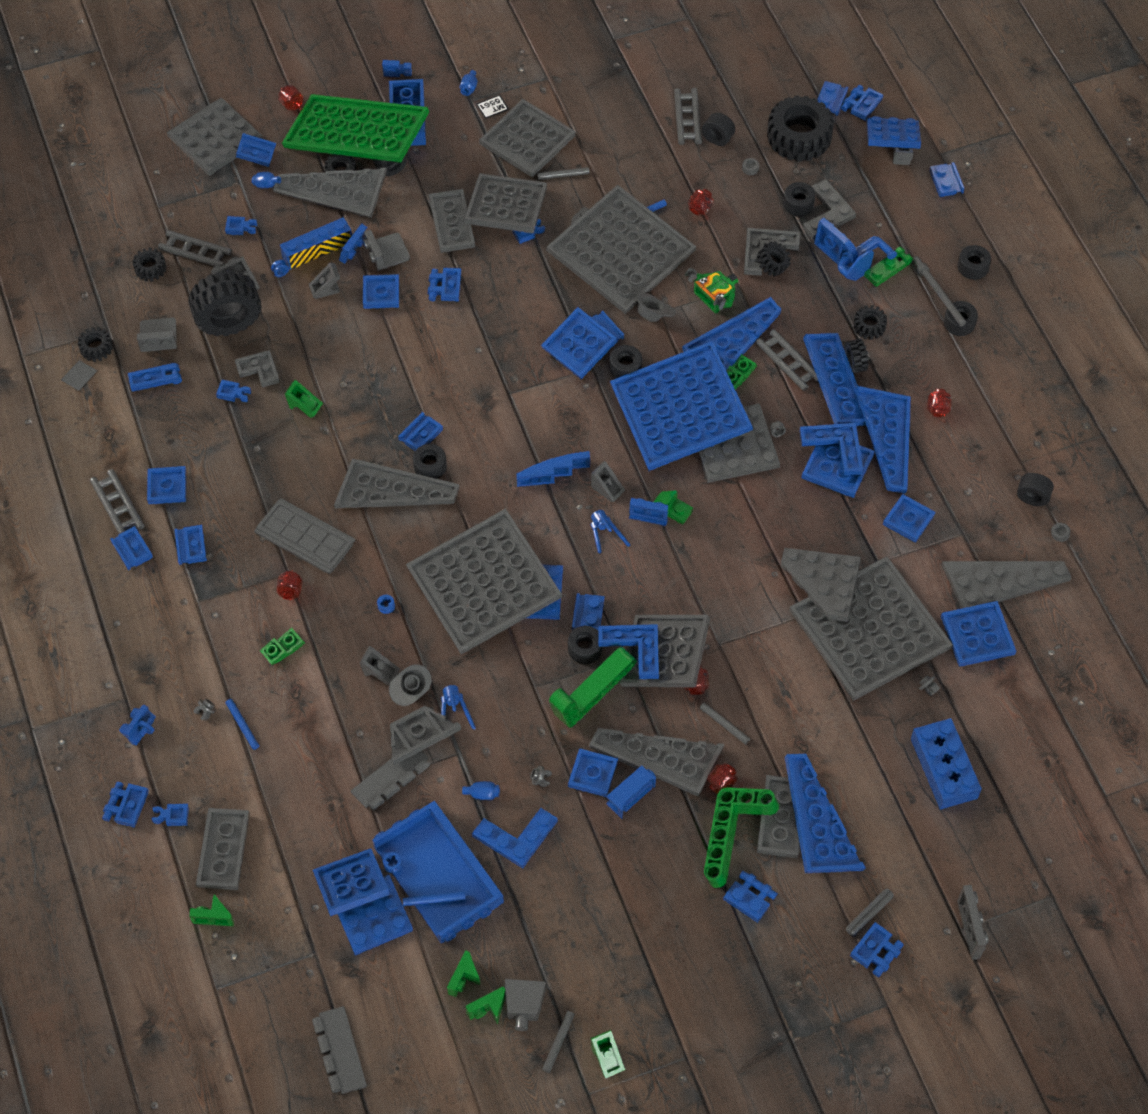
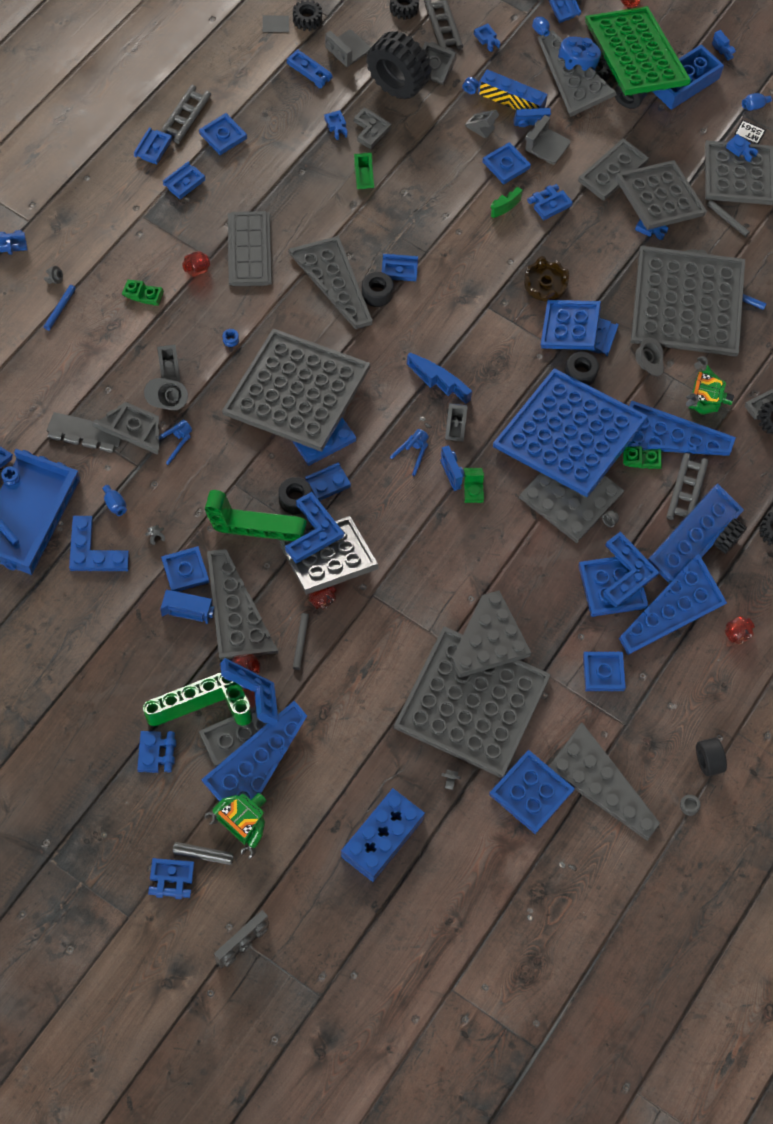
camera: 50 degrees right, 5 degrees up
none -> green torso [204,793,267,859]
none -> blue plate [220,658,278,726]
none -> green slope [490,187,523,218]
none -> dark brown plate [524,256,569,302]
none -> blue plate [559,37,601,71]
none -> blue plate [726,134,758,162]

